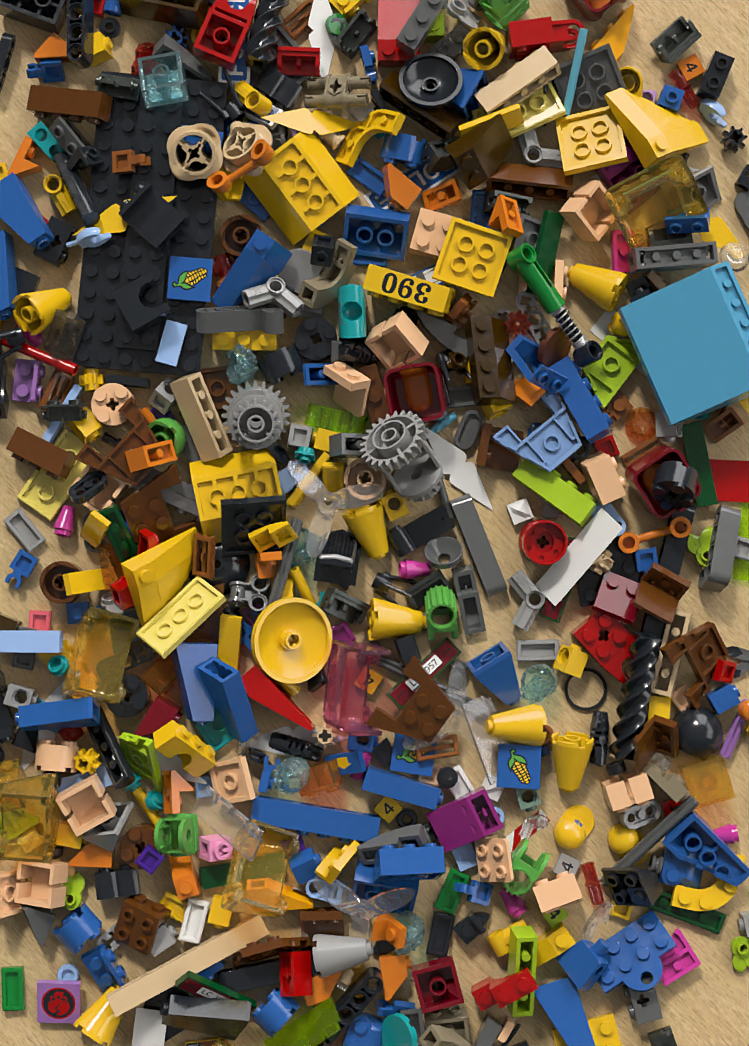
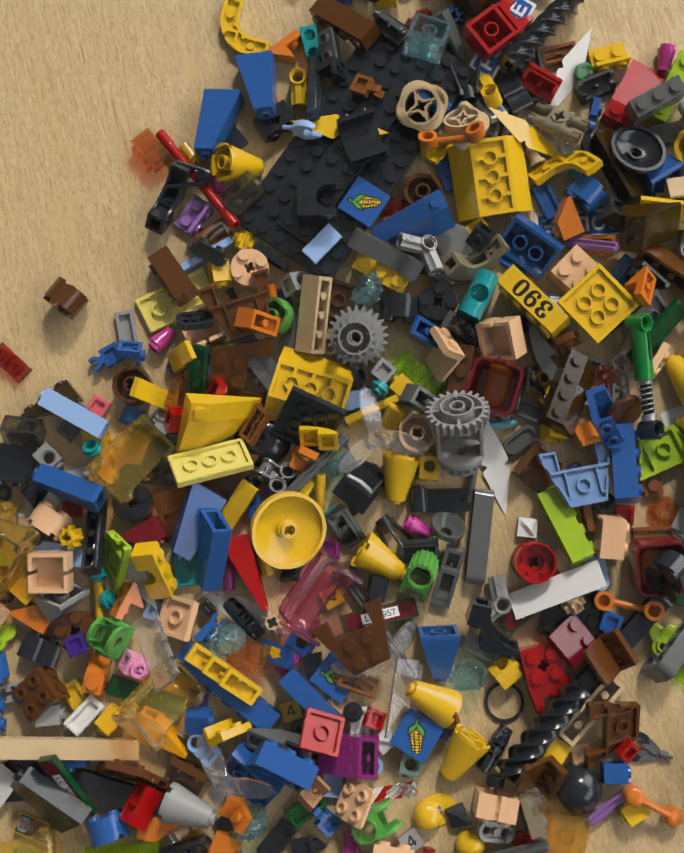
camera: 35 degrees right, 5 degrees down
none -> blue bracket [117,340,146,367]
none -> yellow slope [184,641,263,706]
none -> dark pink cone [222,562,236,591]
none -> medium nougat bracket [295,775,331,812]
none -> tile [298,708,345,759]
none -> red tile [361,706,387,733]
none -> black slope [444,802,472,829]
none -> black arch [465,595,520,658]
none -> medium lavender axle [565,237,619,253]

